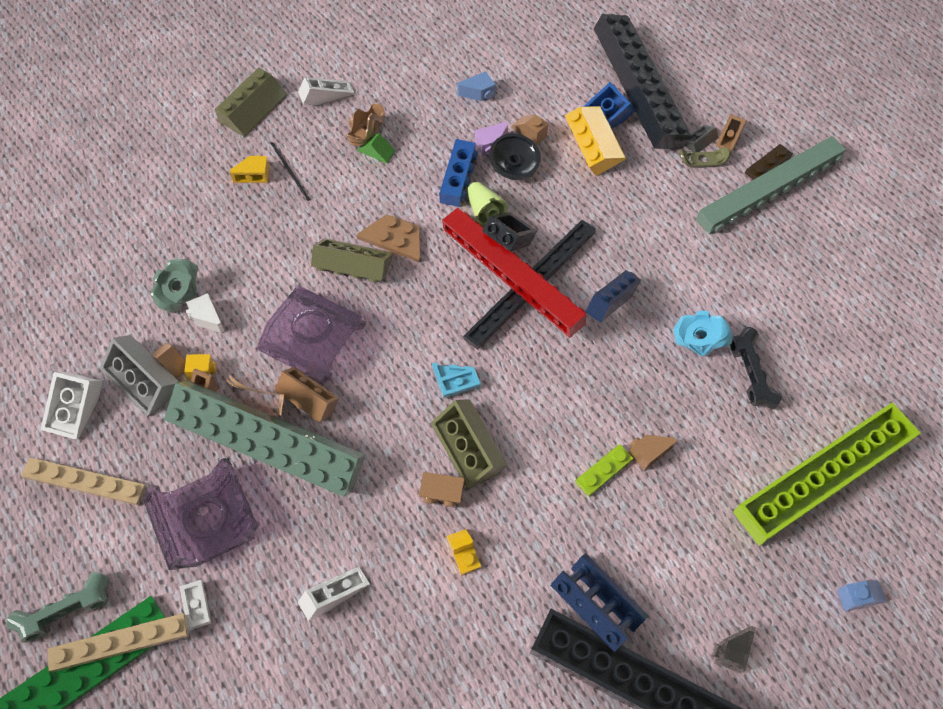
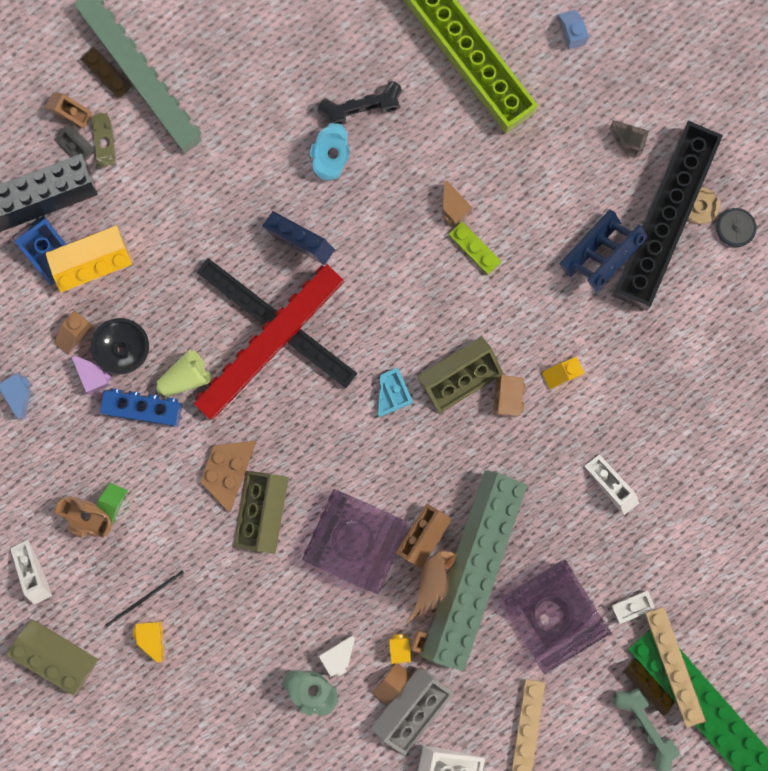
camera: 90 degrees left, 20 degrees up
black window [482,212,537,251] -> none
none -> dark brown plate [622,658,675,716]

